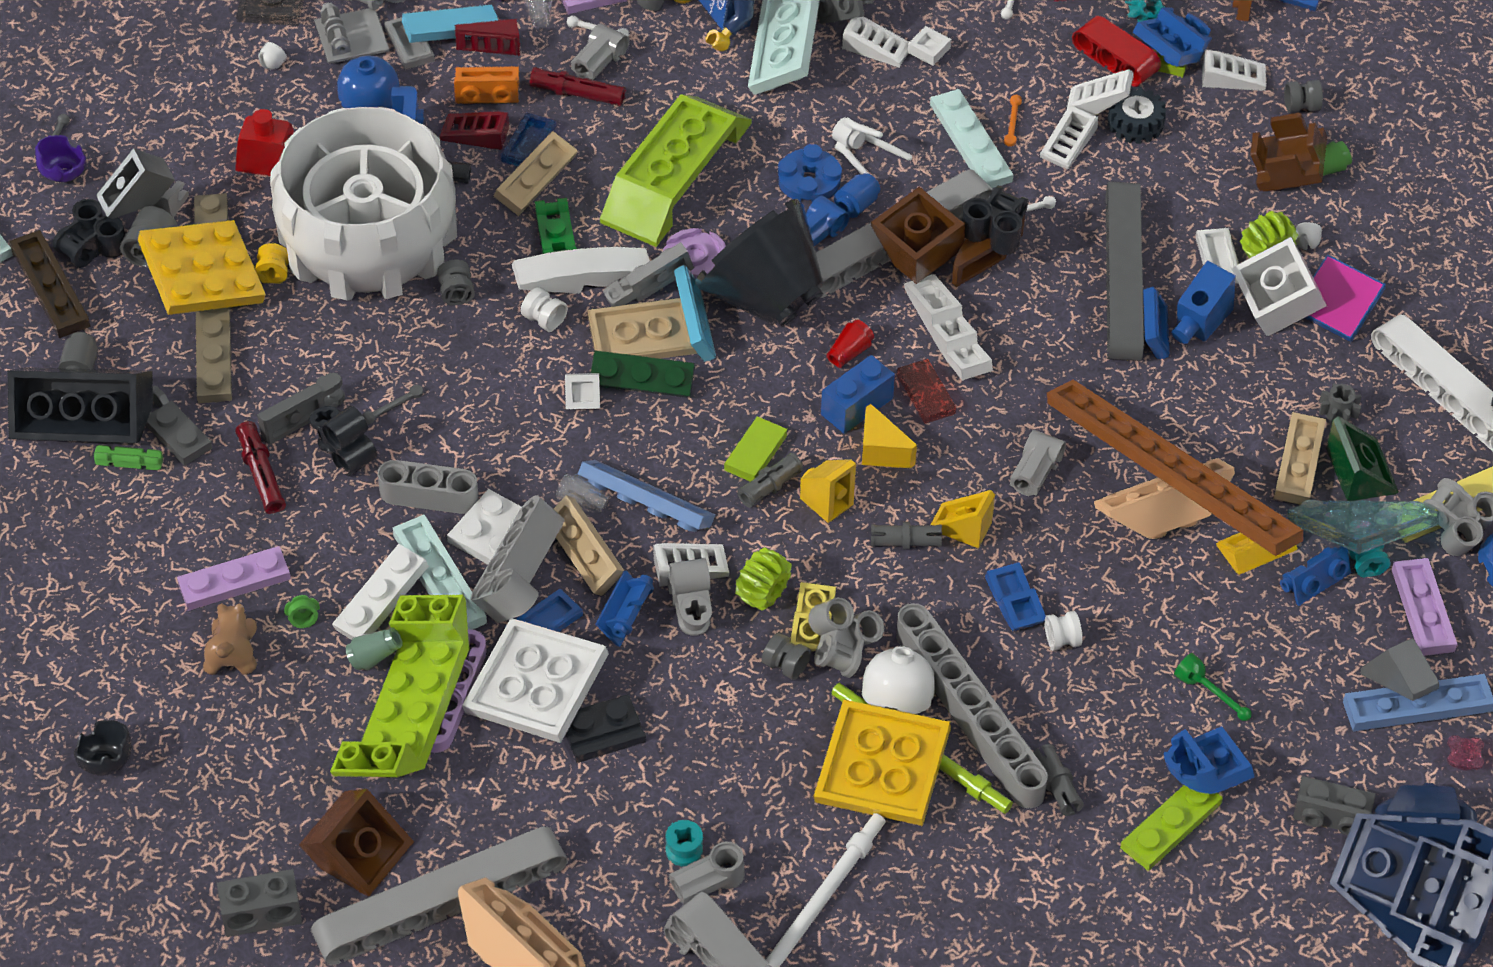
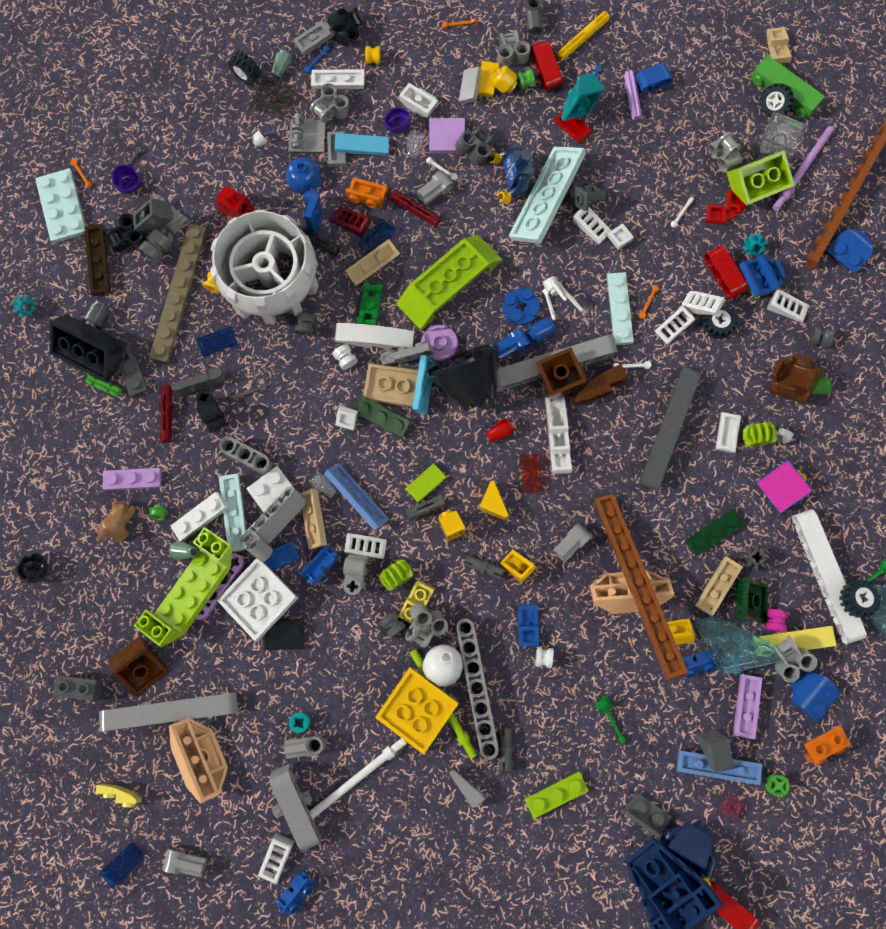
camera: 25 degrees right, 25 degrees up
yellow plate [138,220,266,315] -> none
dark red slope [454,18,520,56] -> none
blue brick [821,355,895,434] -> none
black piece [962,186,1029,255] -> none
blue tile [1143,287,1170,359] -> none
blue slope [1164,726,1255,794] -> none
blue torso [1171,260,1236,344] -> none
white brick [1231,237,1327,336] -> none
none -> clear blue tile [196,326,239,357]
none -> light grey slope [449,769,486,808]
none -> dark green plate [685,509,745,556]
none -> dark pink wheel [766,609,788,632]

